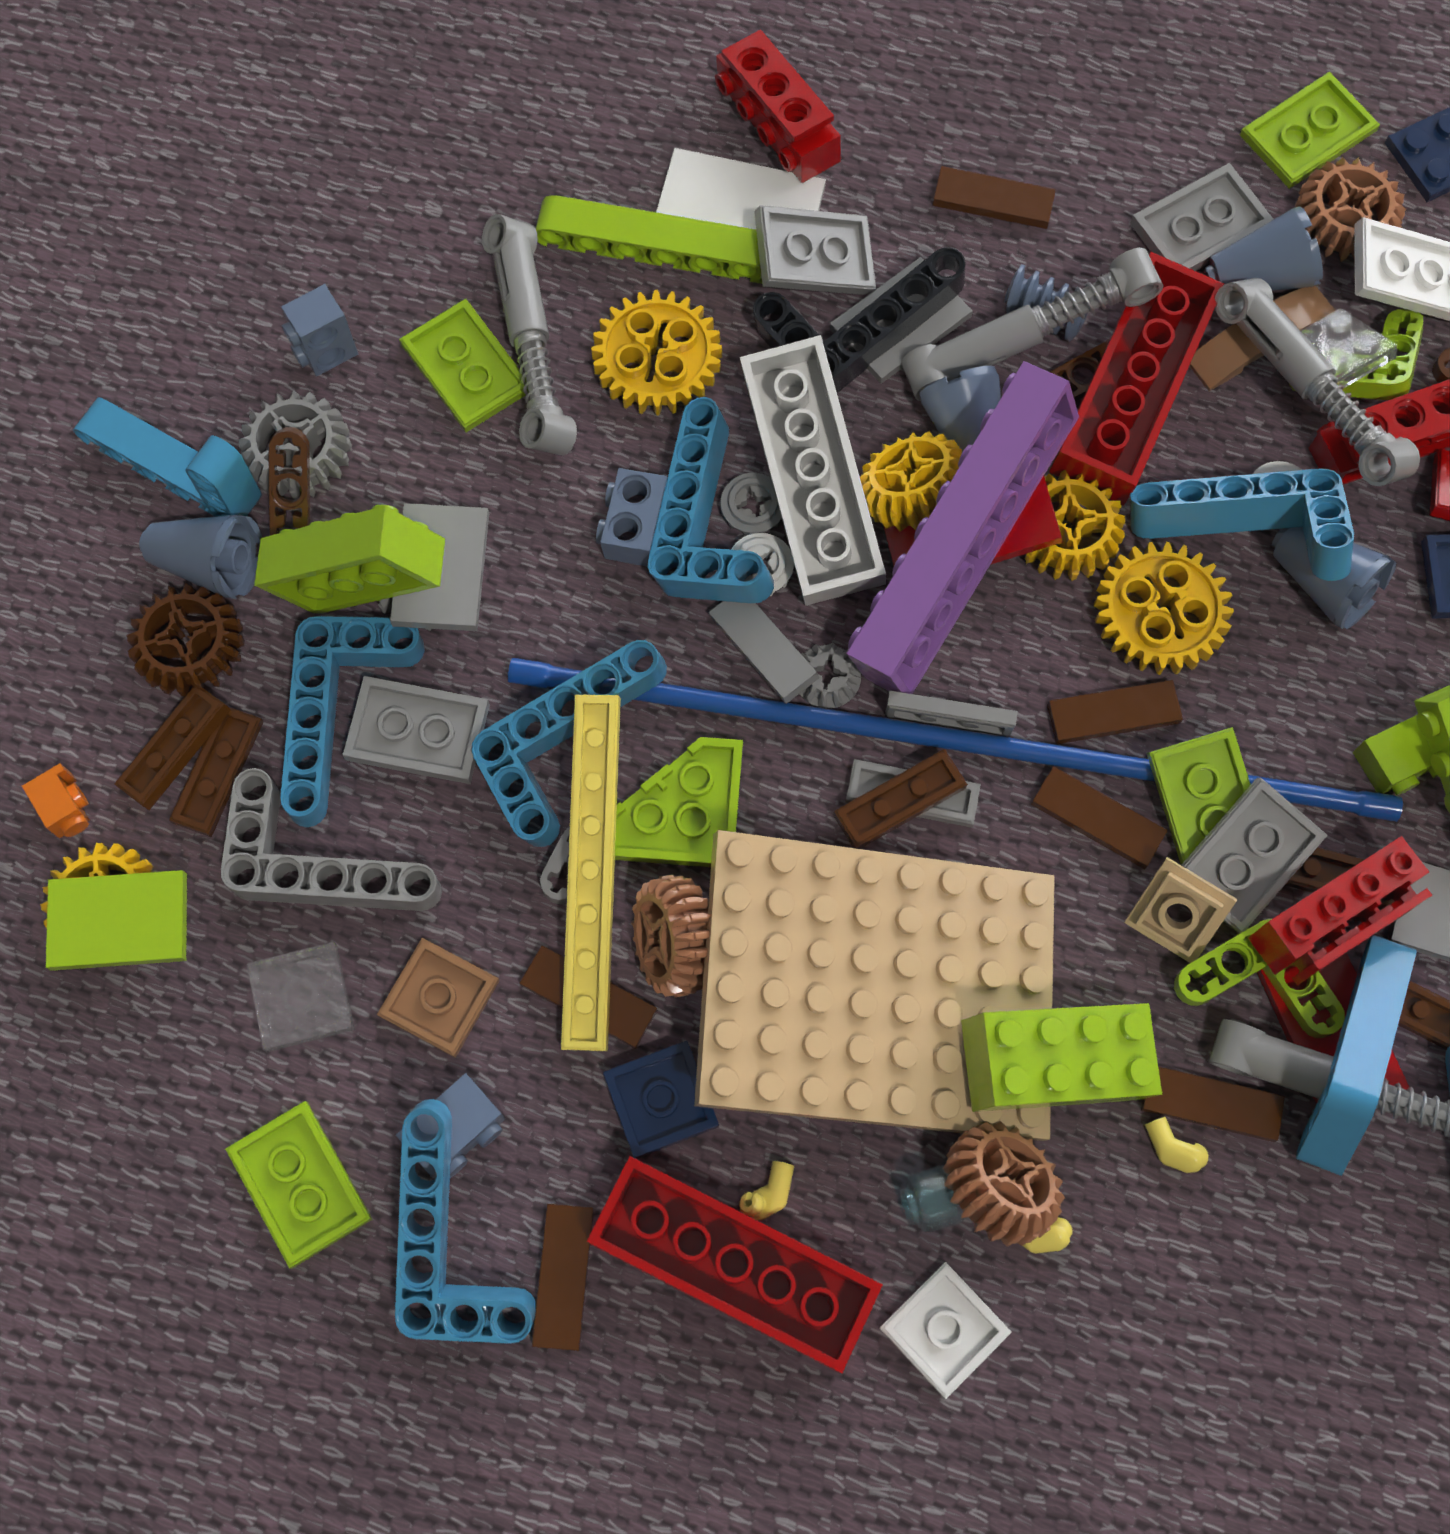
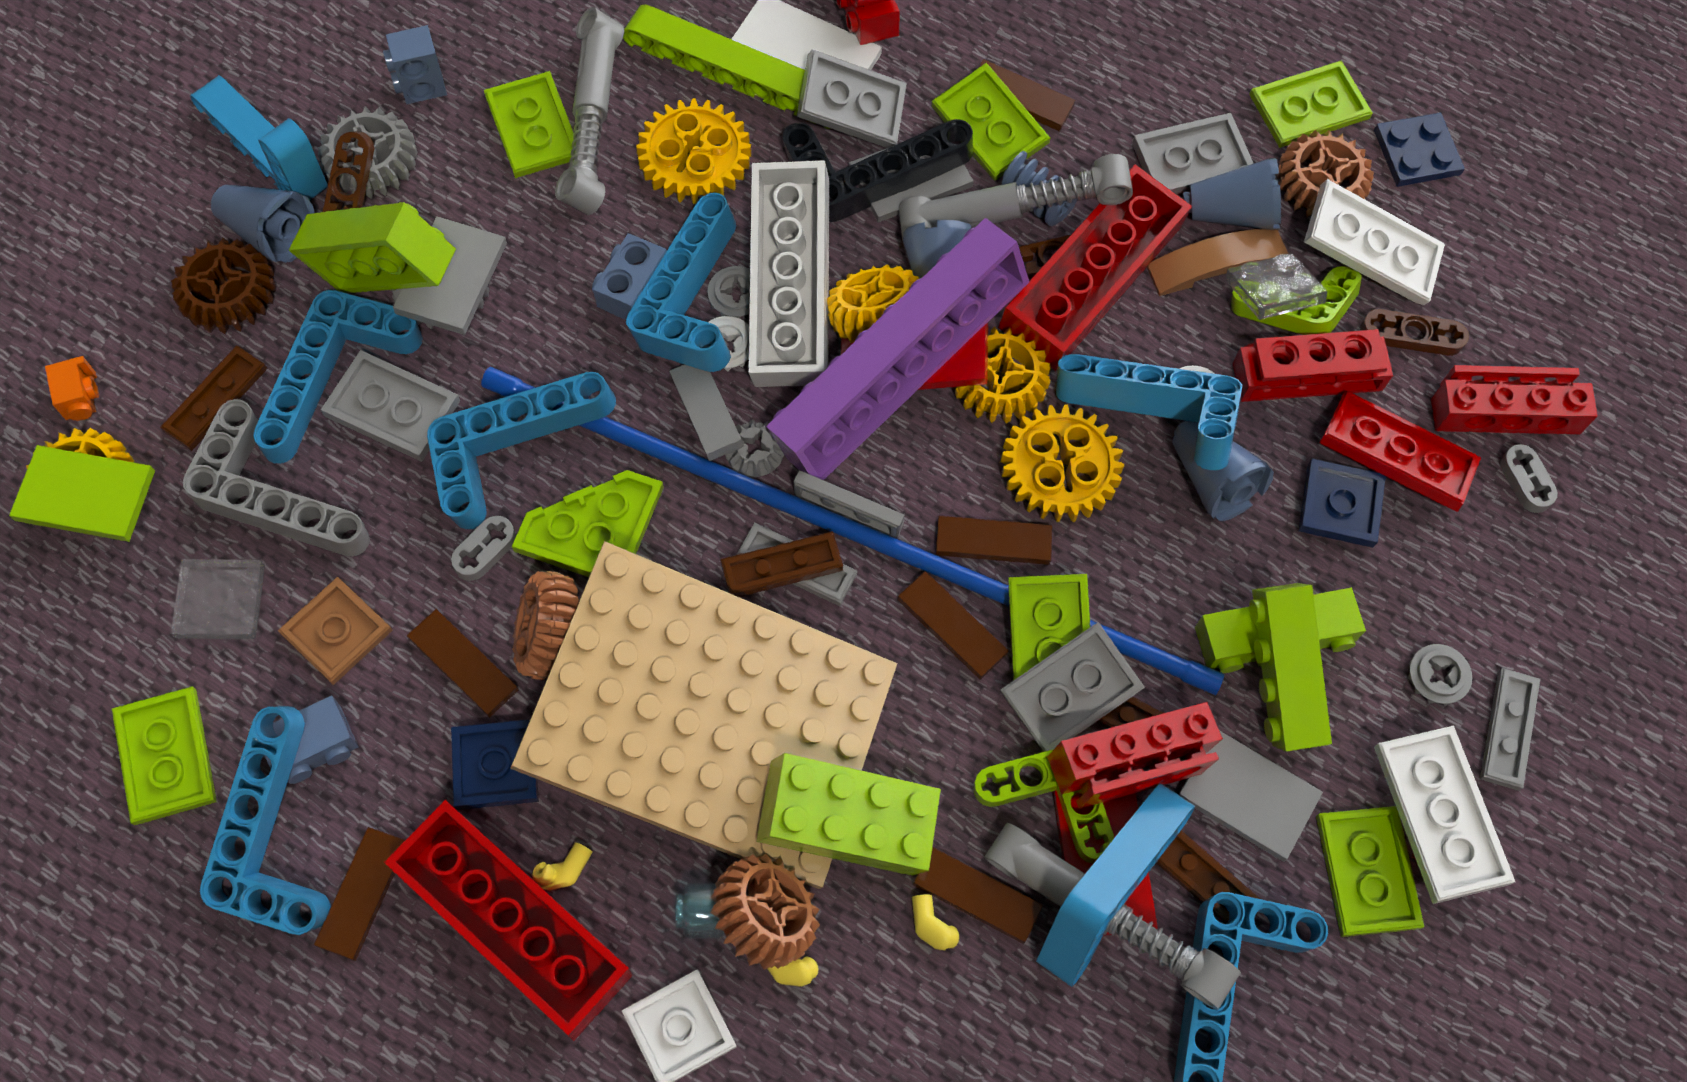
camera: 10 degrees right, 5 degrees down
reddish brown tile [114,687,231,811] -> none
light yellow tile [561,695,621,1051] -> none
tan piece [1124,857,1237,963] -> none
light grey piece [1215,278,1420,486] -> none
none -> lime tile [932,63,1050,181]

